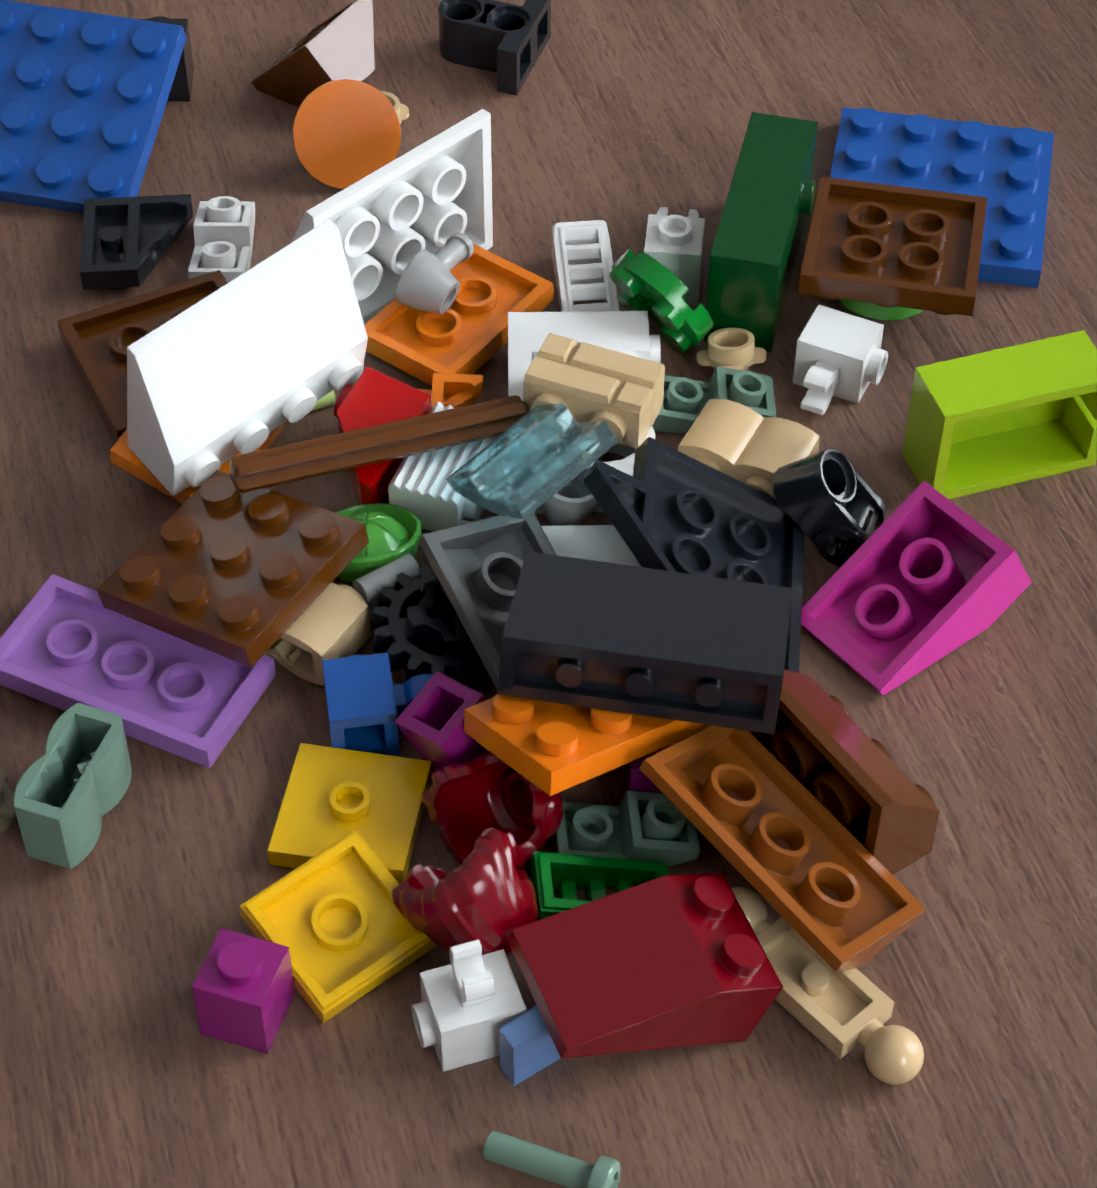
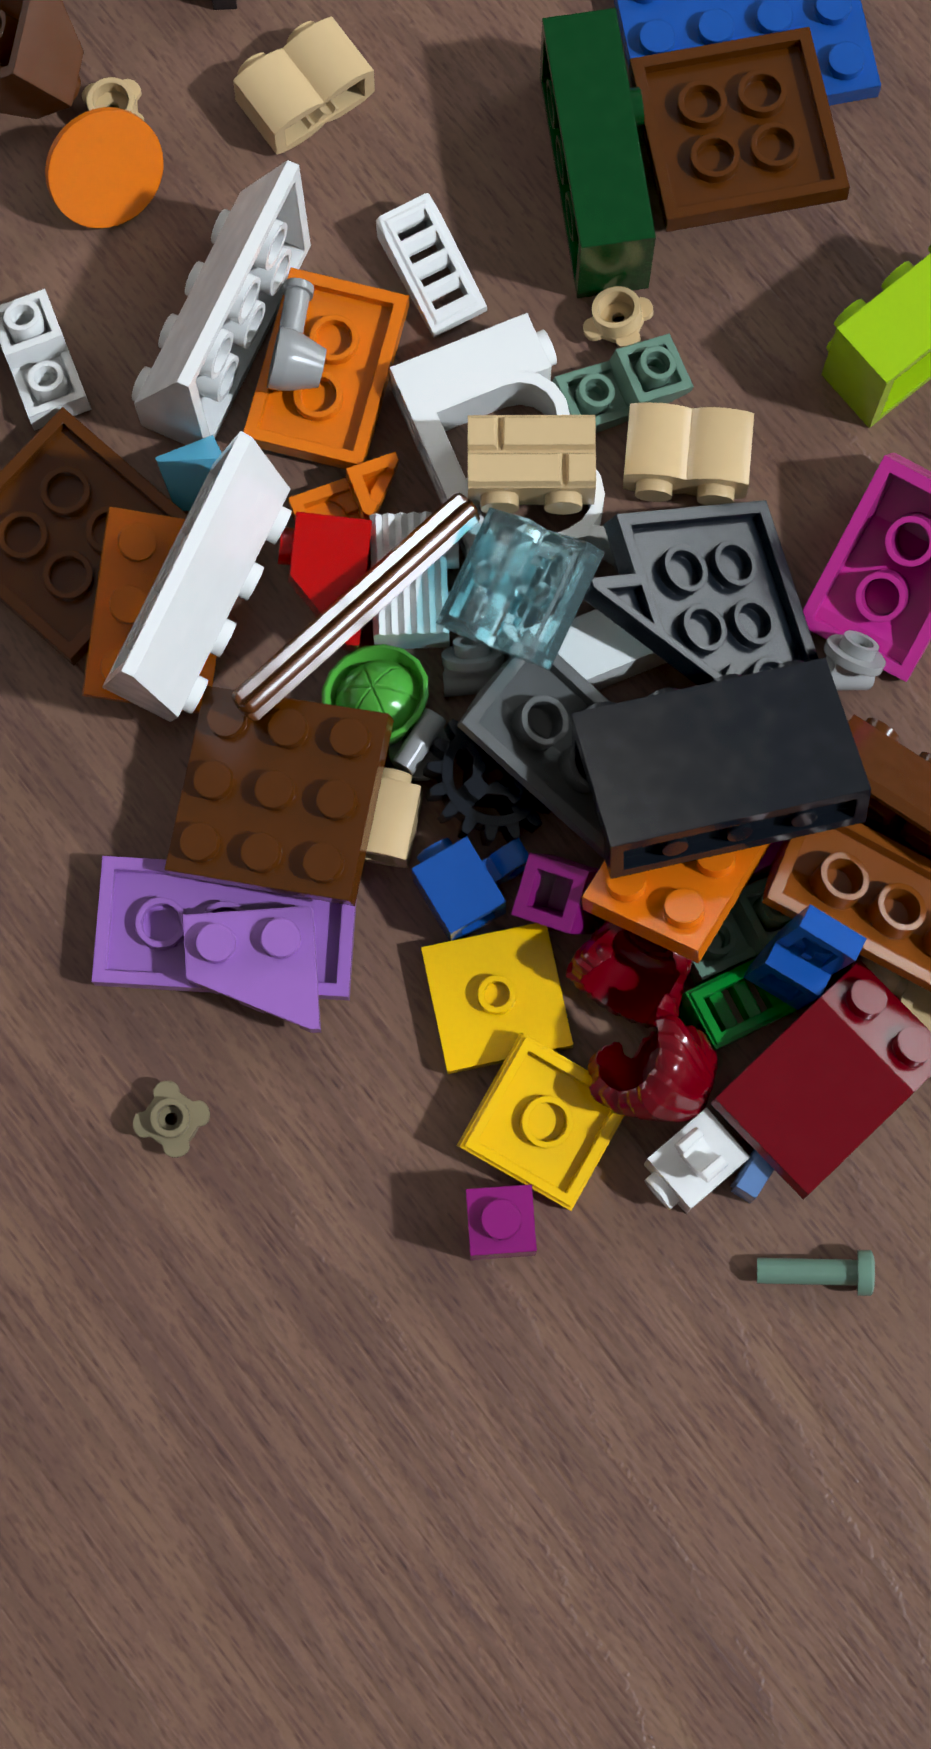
camera: 20 degrees left, 30 degrees up
sand green brick [13,703,132,869] -> none
green plate [609,248,713,353] -> none
white brick [644,207,705,307] -> none
black piece [773,448,887,567] -> none
white brick [793,304,888,415] -> none
none -> medium lavender wing [183,906,321,1033]
none -> tan brick [233,17,375,155]
none -> blue slope [744,904,867,1010]
none -> light grey plate [824,630,886,691]

